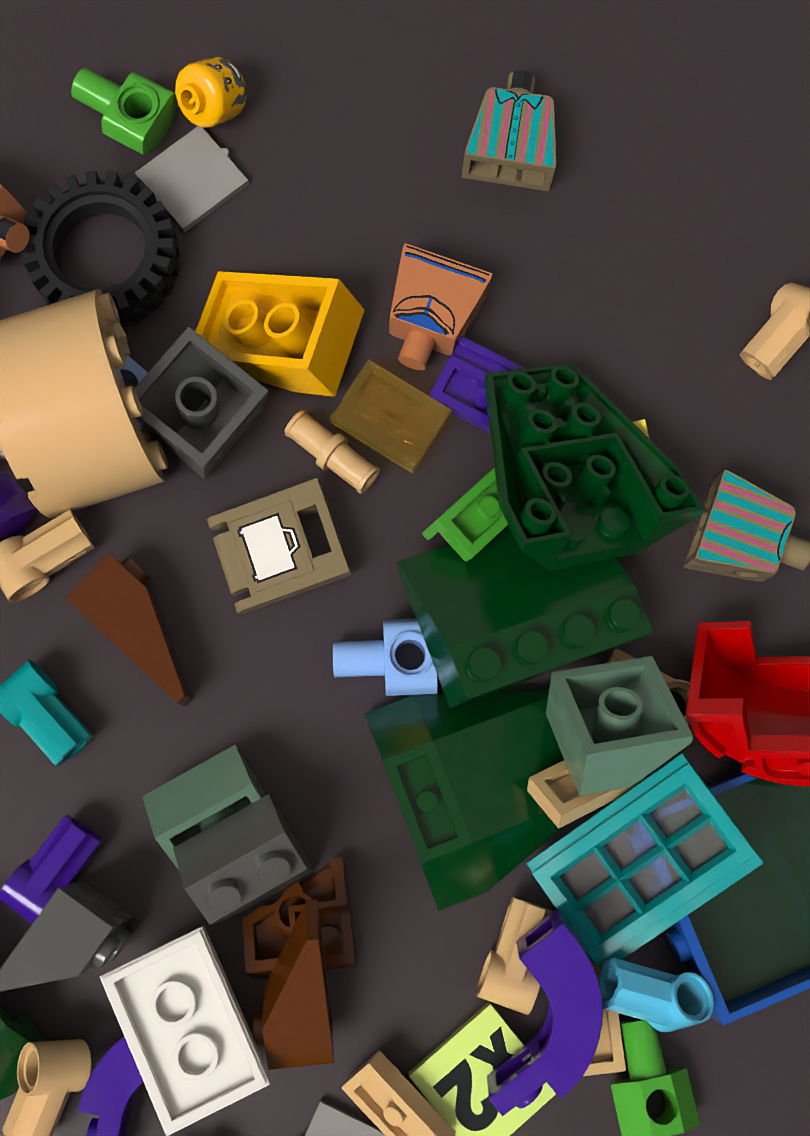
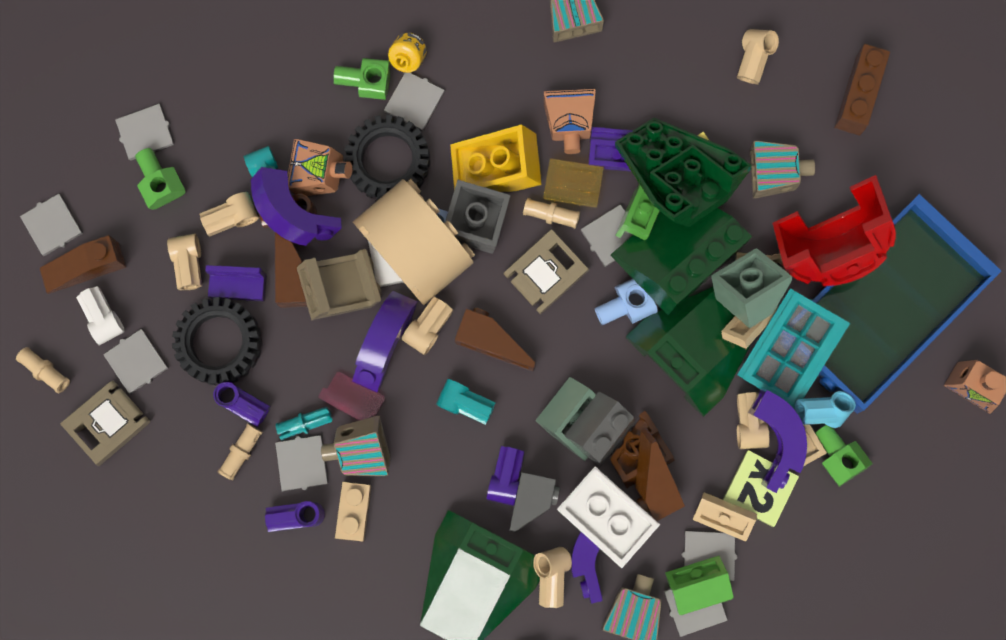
camera: 10 degrees left, 0 degrees up
none -> light grey piece [581,205,633,267]

